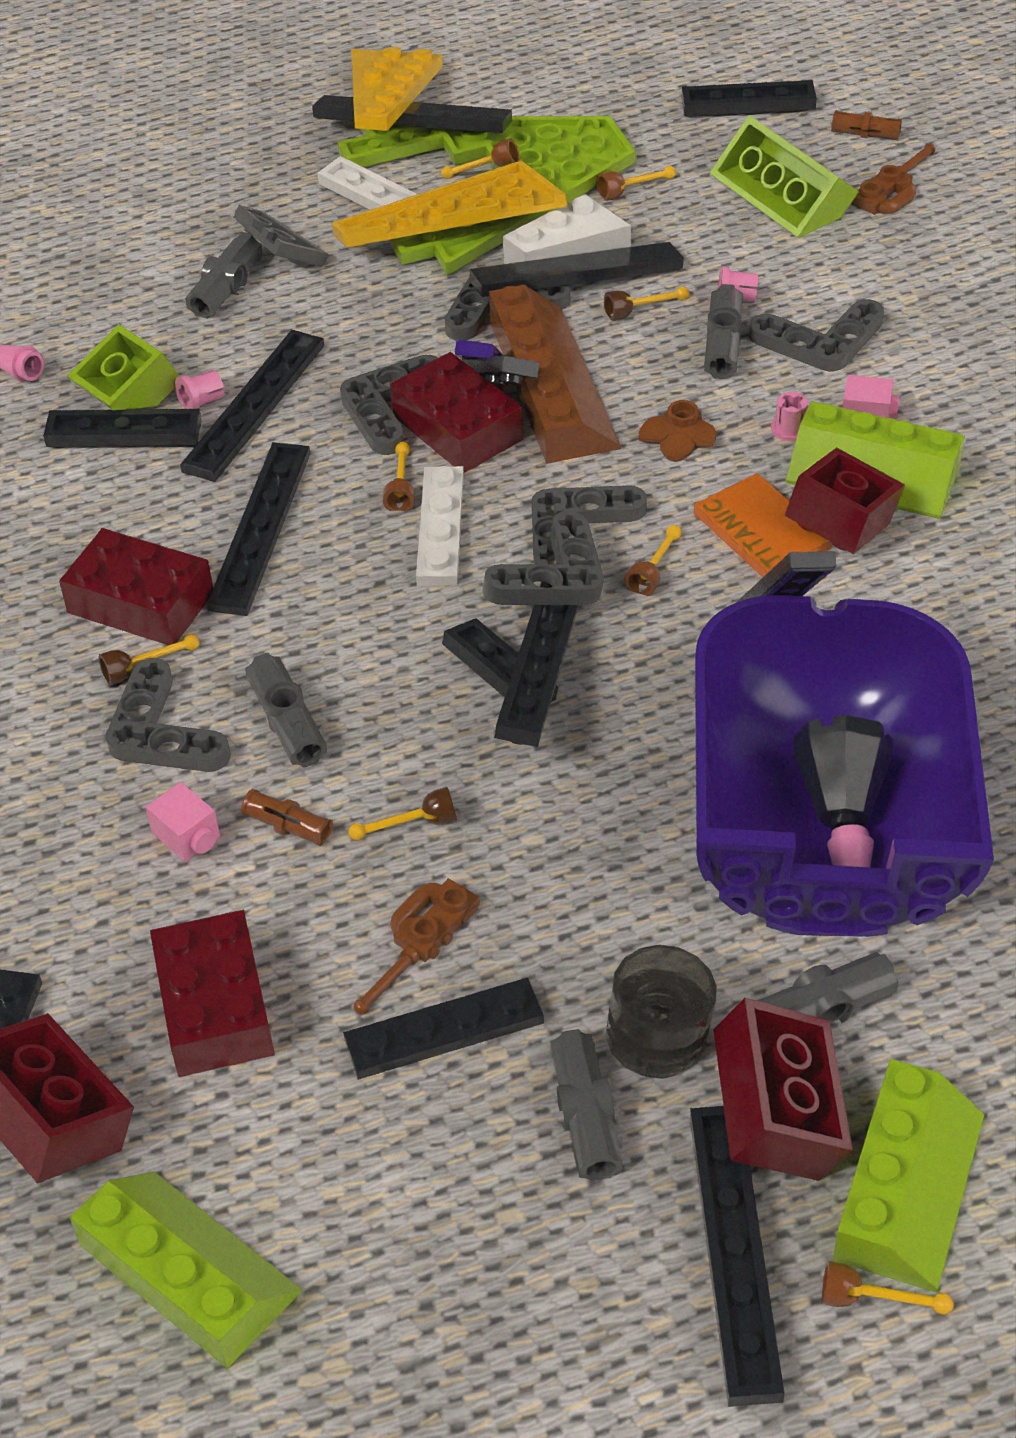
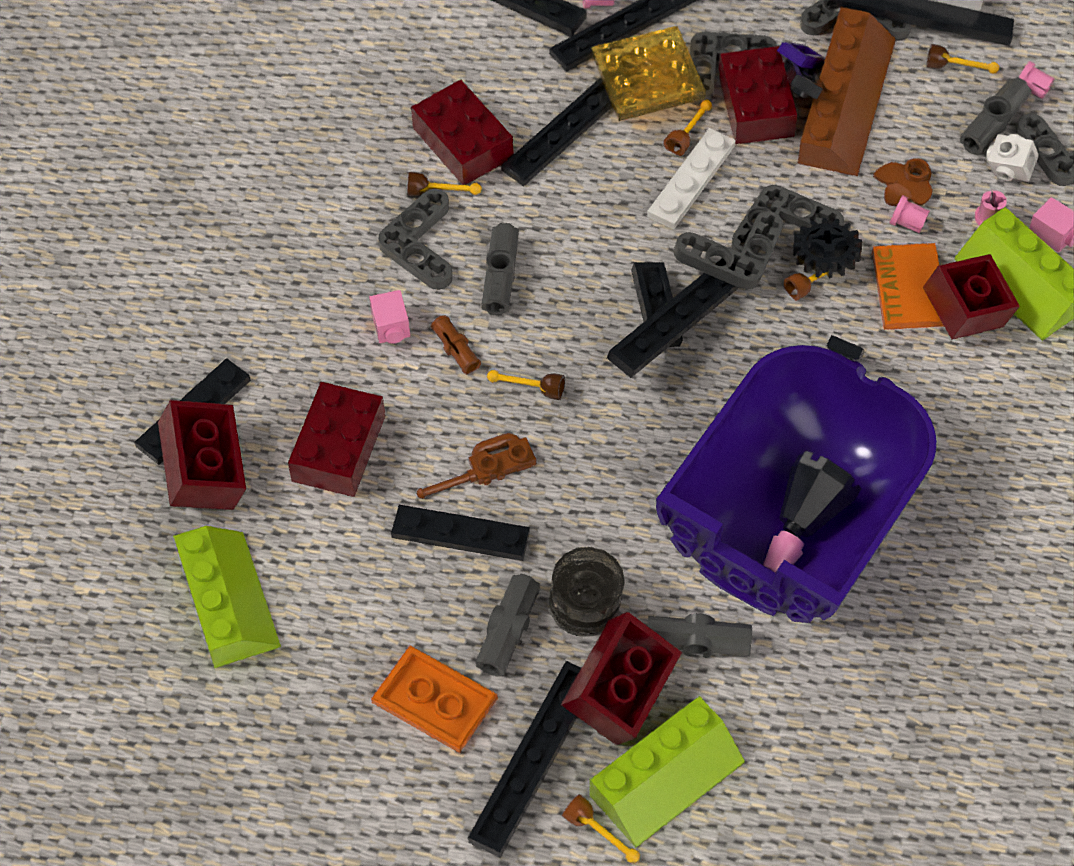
camera: 30 degrees right, 10 degrees up
none -> orange tile [371,645,498,753]
none -> clear yellow plate [592,26,706,121]
none -> black gear [793,217,862,278]
none -> bright pink bush [889,195,930,233]
none -> white brick [986,134,1039,182]

